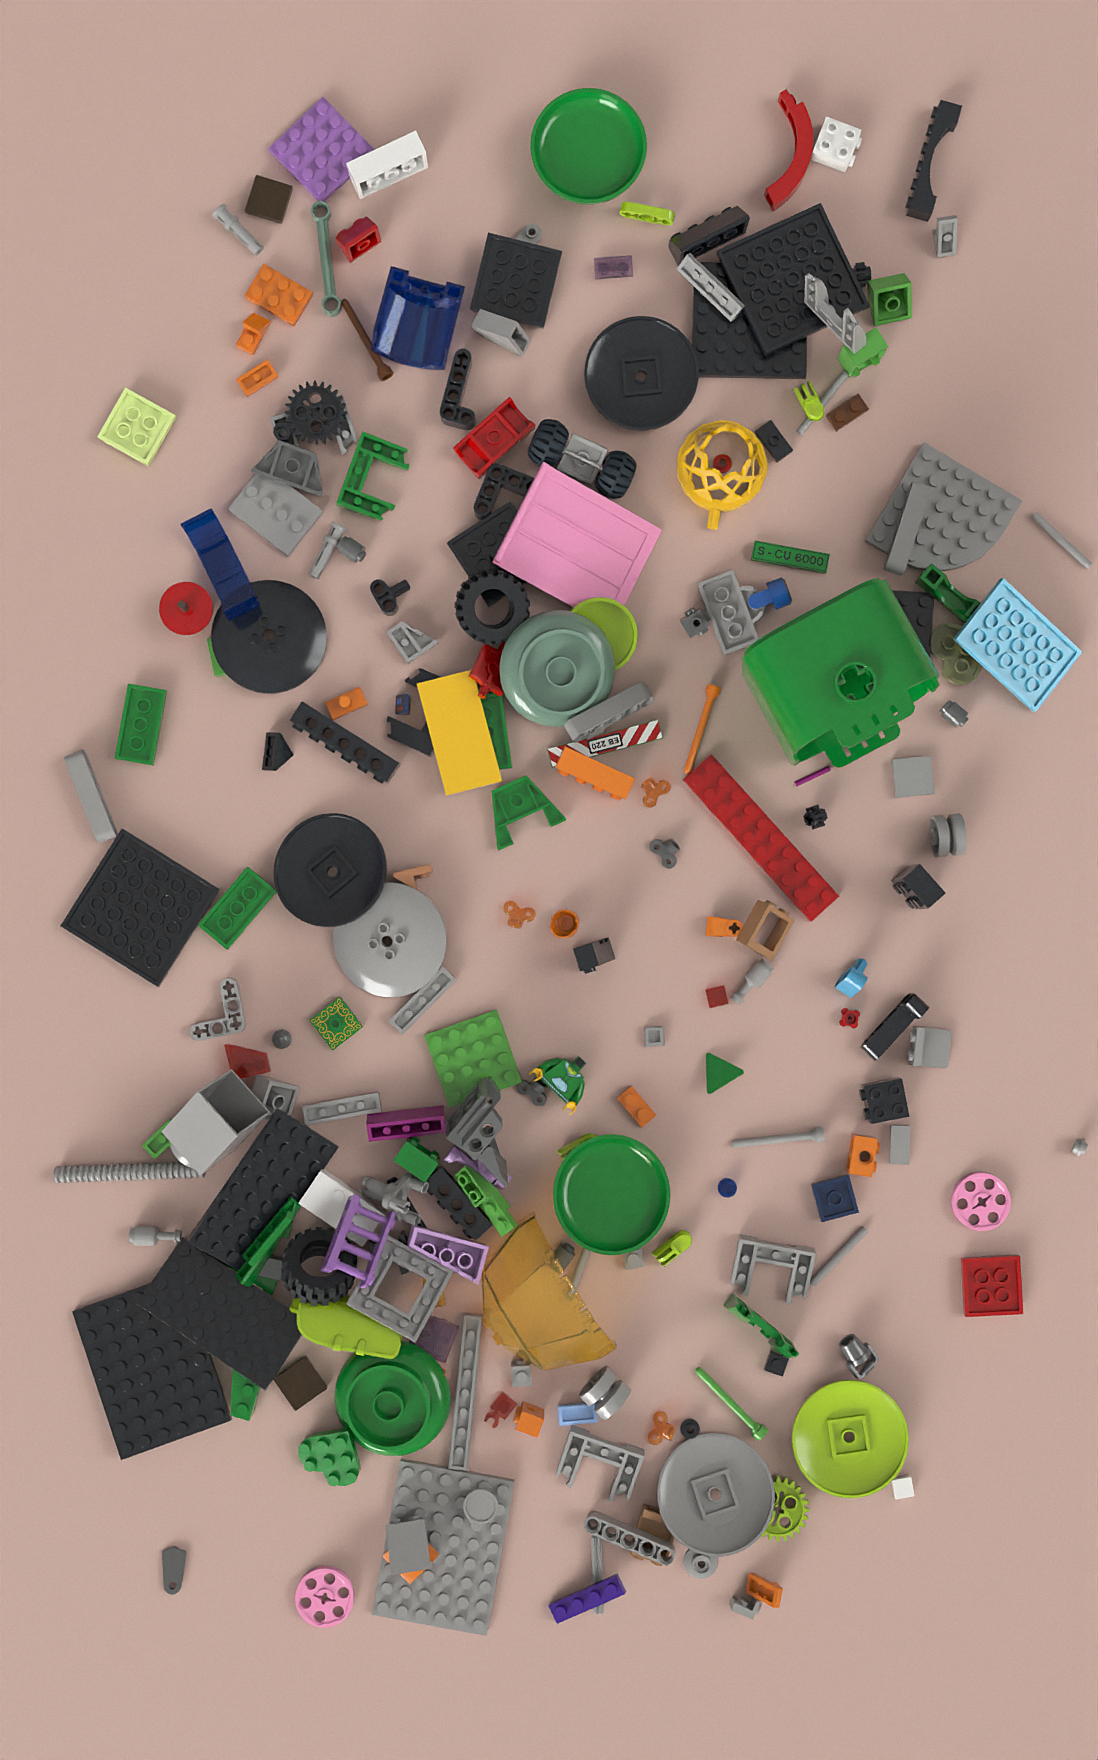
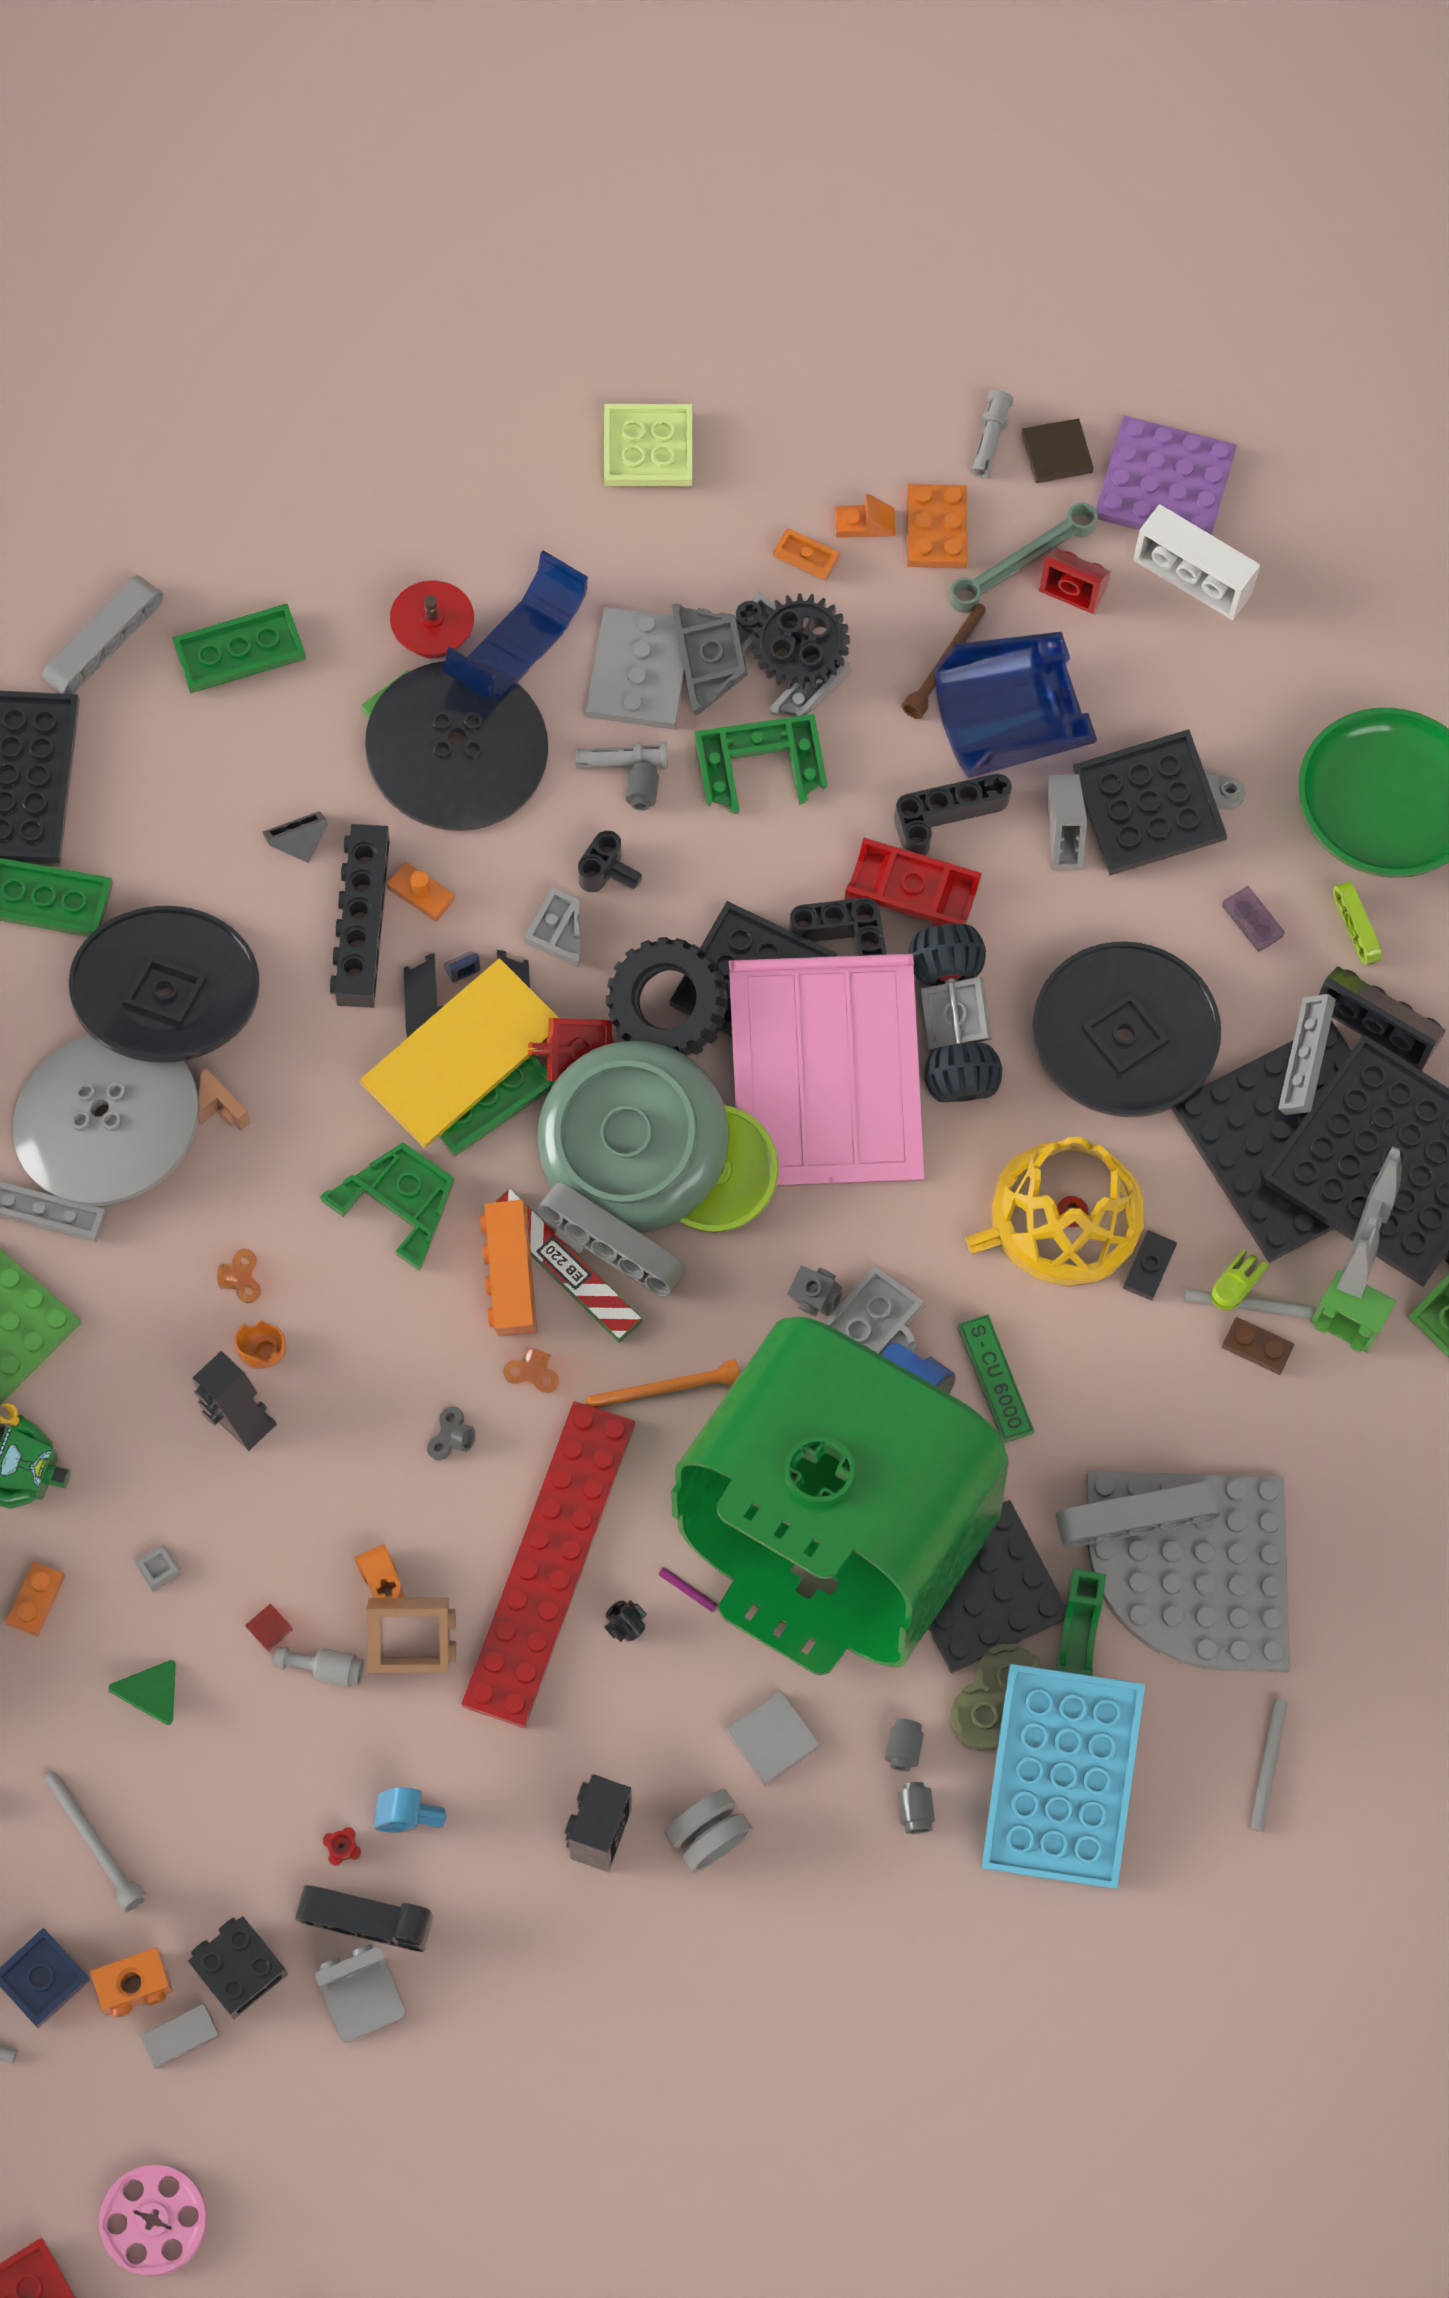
camera: 60 degrees right, 20 degrees down
none -> dark grey brick [898,1782,935,1834]

